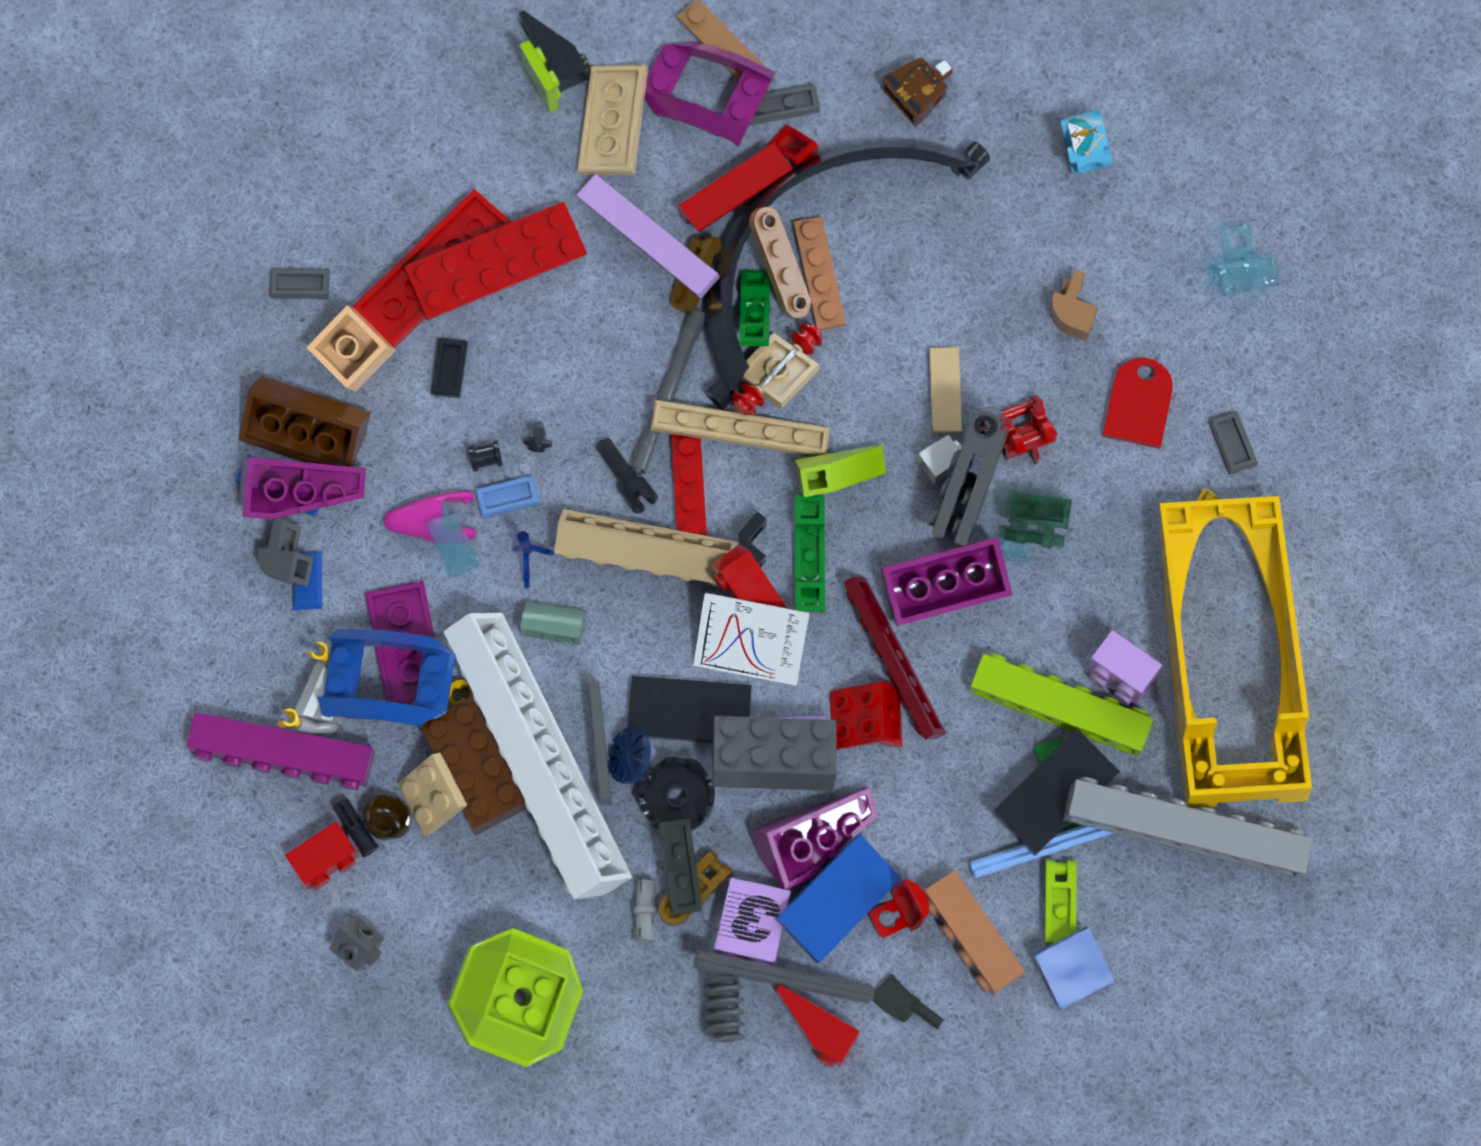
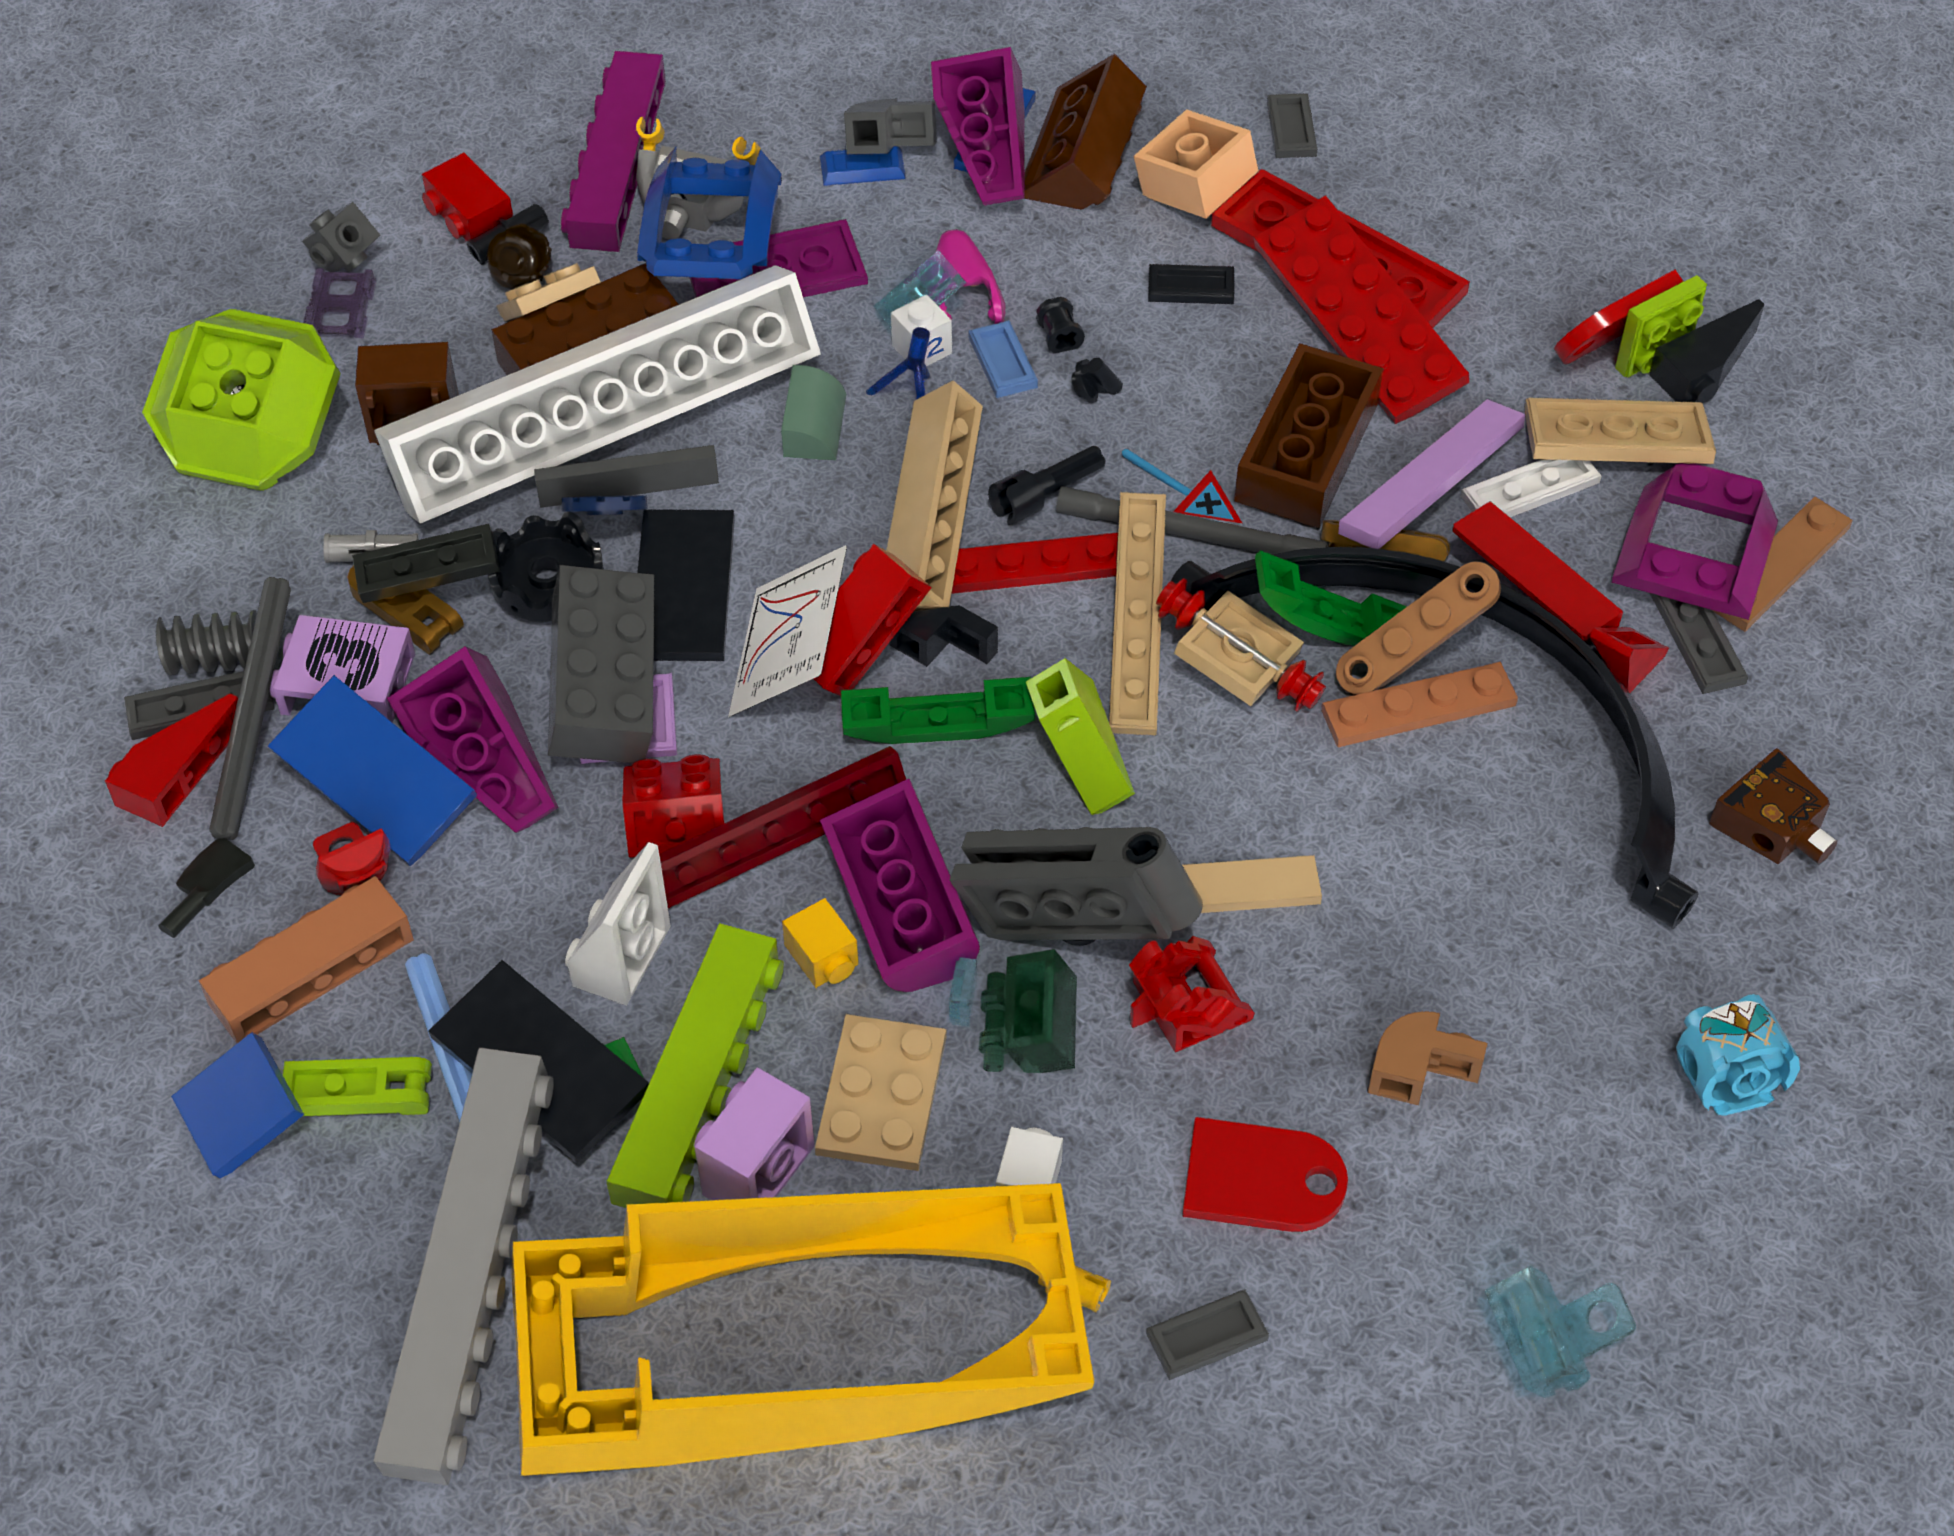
camera: 85 degrees right, 20 degrees down
none -> dark grey tile [124,671,275,740]
none -> clear purple piece [303,268,377,339]
none -> reddish brown container [355,342,459,445]
none -> white slope [565,842,671,1006]
none -> yellow brick [782,898,859,988]
none -> tan plate [815,1014,947,1171]
none -> white brick [891,295,952,372]
none -> white brick [996,1127,1063,1186]
none -> piece [1122,449,1243,524]
none -> reddish brown brick [1234,343,1383,528]
none -> white tile [1461,459,1601,517]
none -> red tile [1554,269,1684,365]

